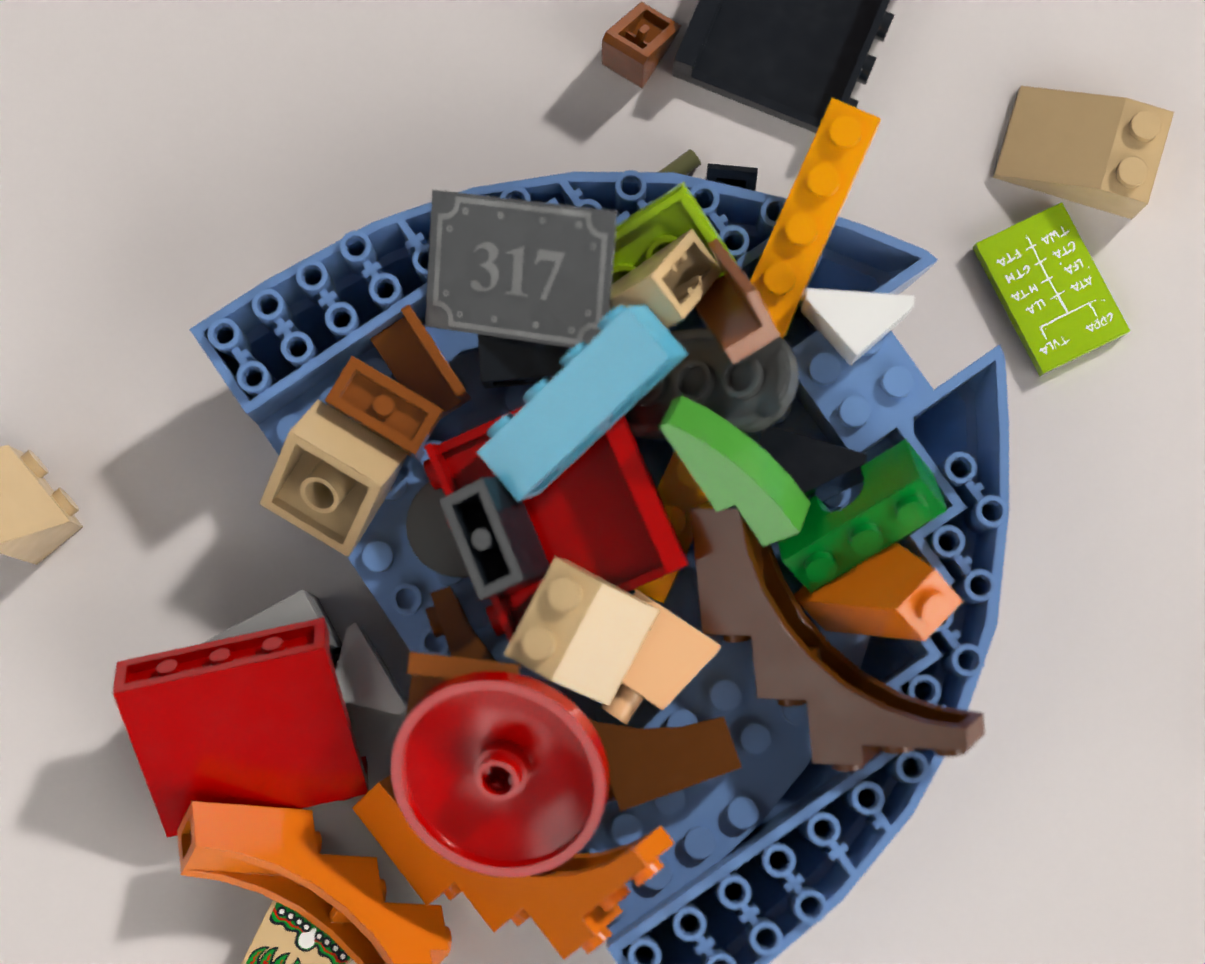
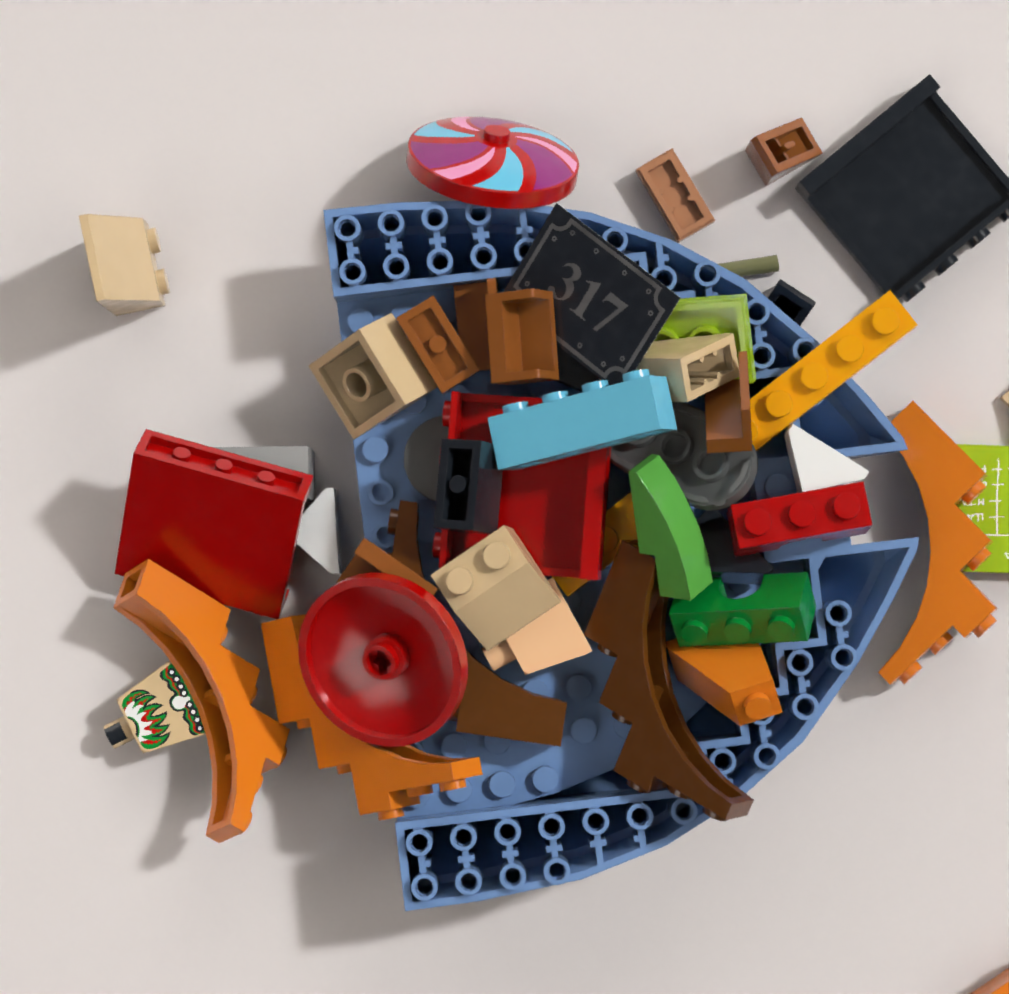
camera: 30 degrees right, 5 degrees up
none -> dish [406,117,579,209]
none -> dark orange panel [485,288,559,385]
none -> nougat plate [635,148,715,243]
none -> red arch [727,481,873,557]
none -> orange arch [878,401,998,685]

